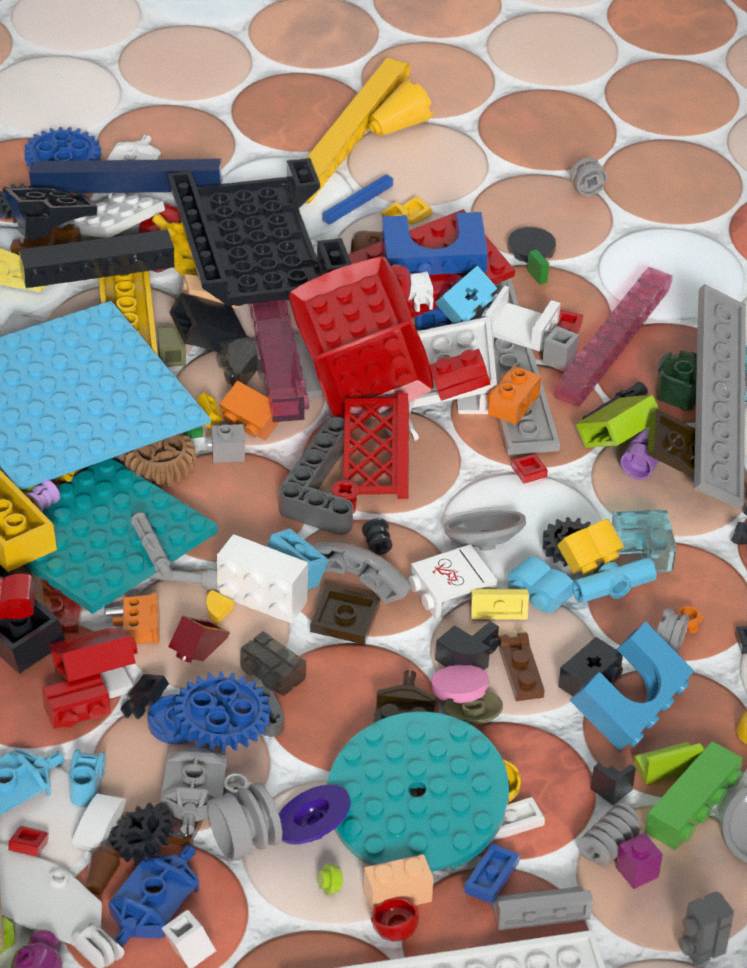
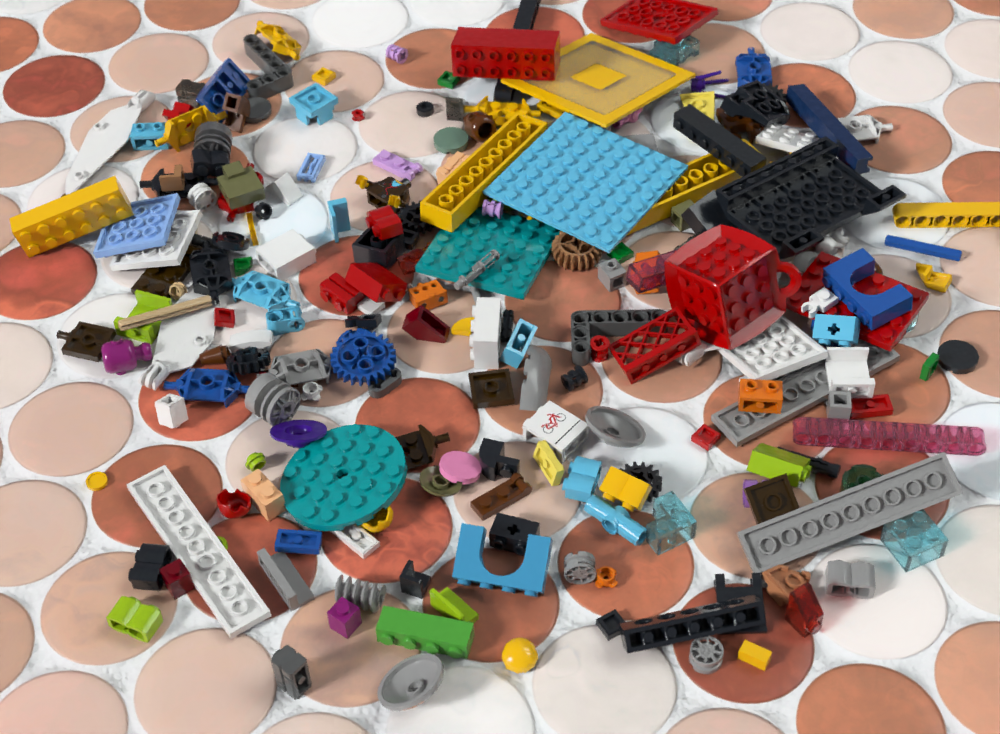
camera: 70 degrees right, 5 degrees up
blue gear [24,127,101,171] -> none
yellow piece [195,392,223,430] -> none
clear smoke brick [240,631,306,696] -> none
red brick [430,349,491,401] -> none

